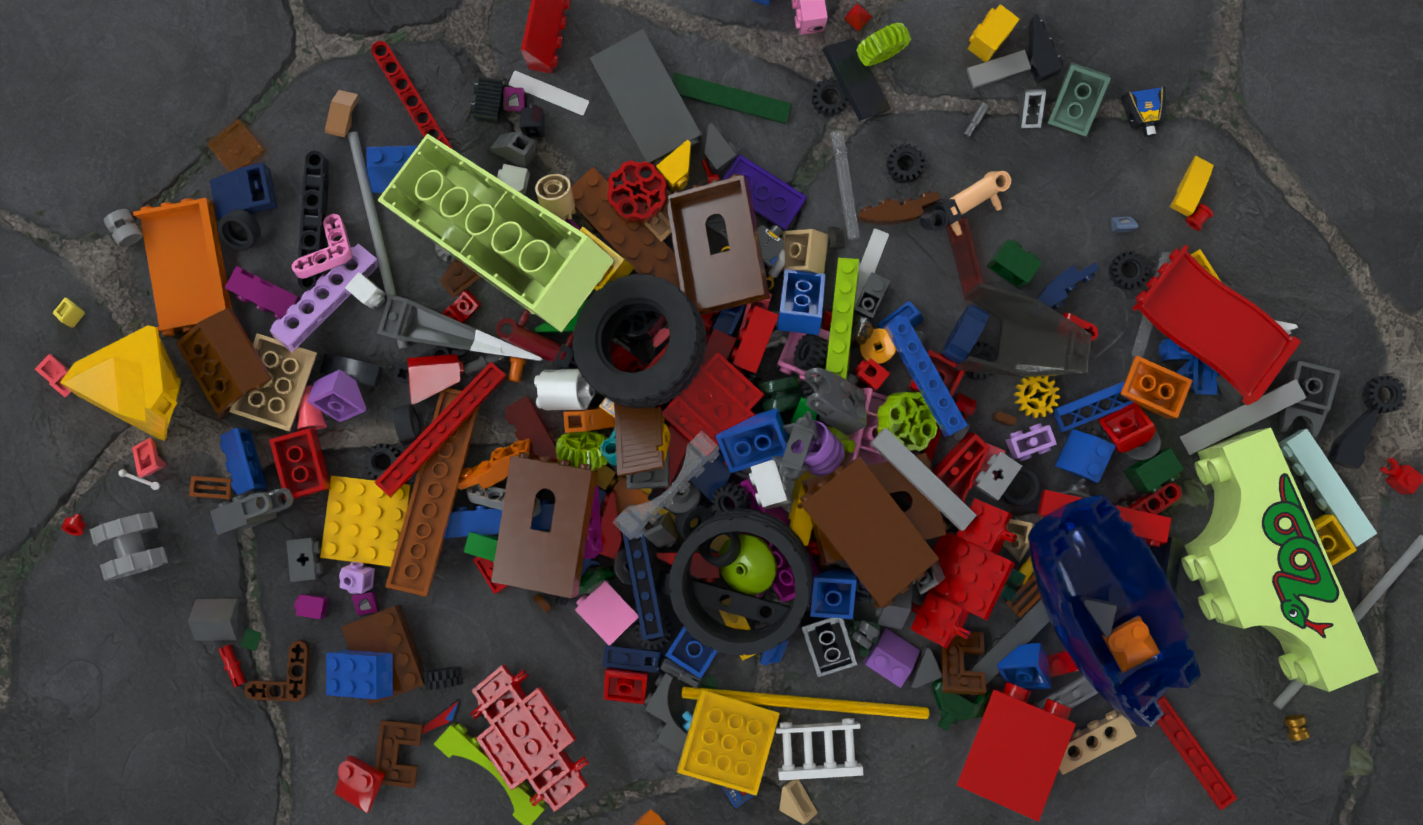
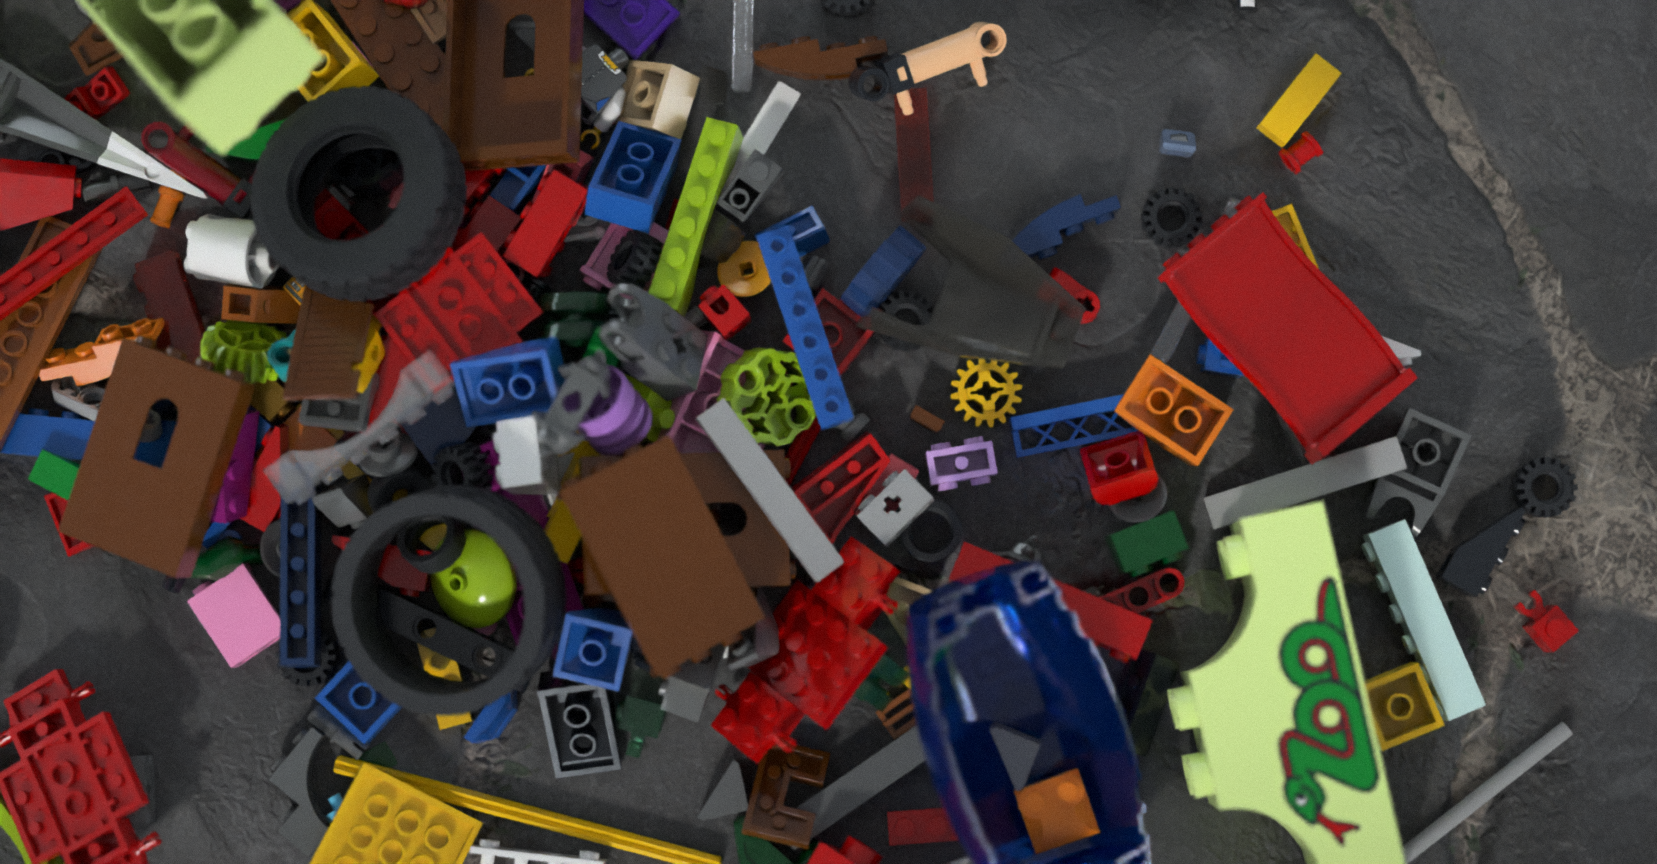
camera: 15 degrees right, 0 degrees up
reddish brown tile [532,594,552,613] -> none
dark blue plate [602,645,663,673] -> none
red slope [603,667,648,704] -> none
dark grey wheel [851,620,880,649] -> none
medium lavender slope [863,627,920,688] -> none
red tile [954,392,977,420] -> none
dark green brick [986,239,1042,289] -> none
blue slope [997,643,1051,690] -> none
blue slope [1055,429,1115,484] -> none
blue slope [1176,356,1218,395] -> none

